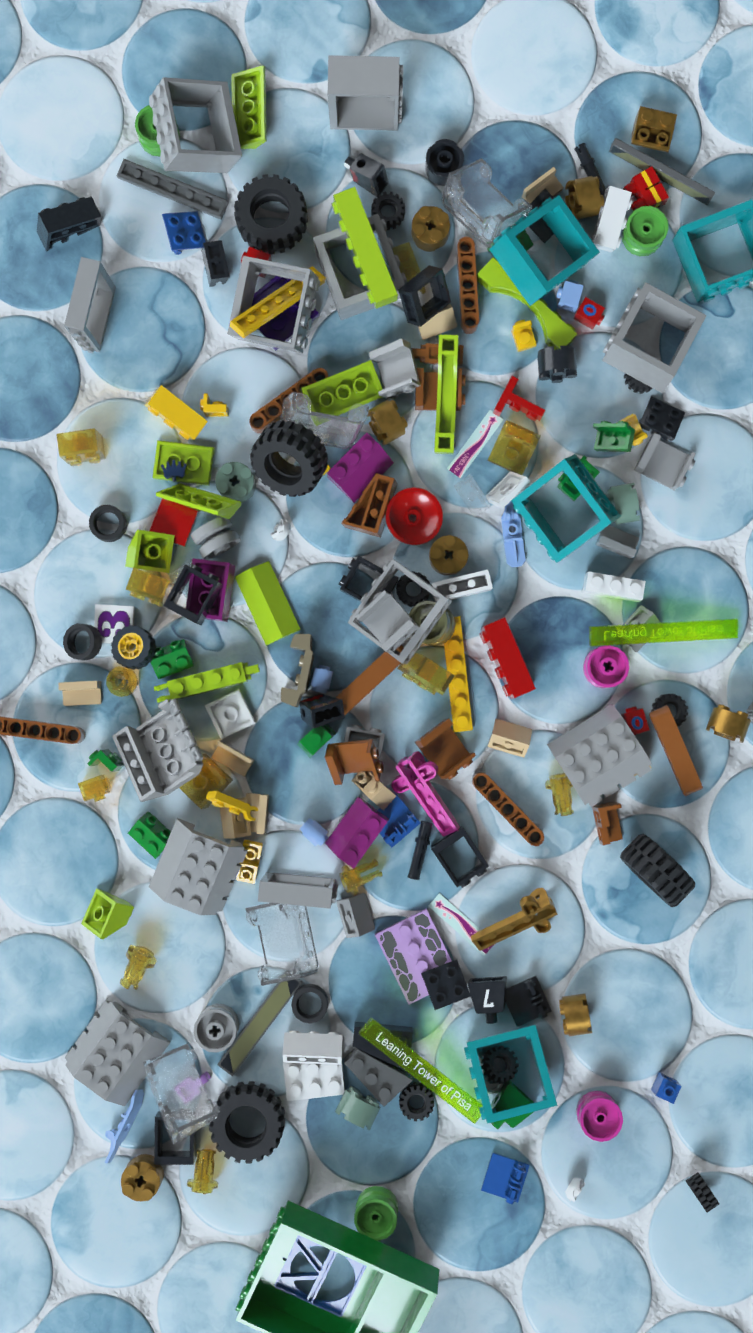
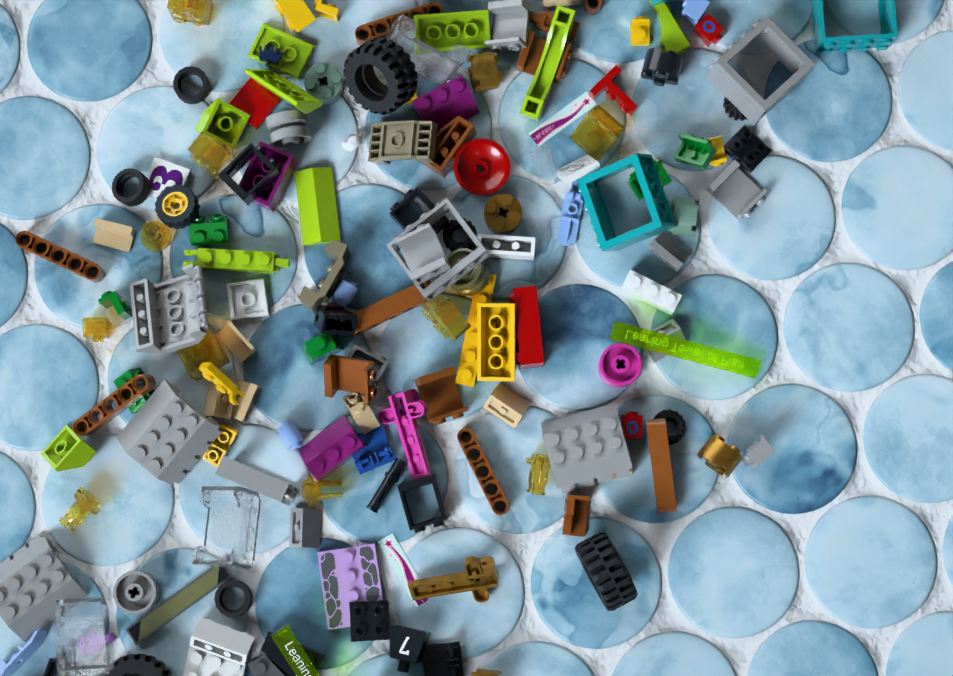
camera: 15 degrees right, 5 degrees down
none -> dark orange beam [73,374,156,436]
none -> dark tan plate [368,120,438,165]
none -> yellow slope [477,303,516,381]

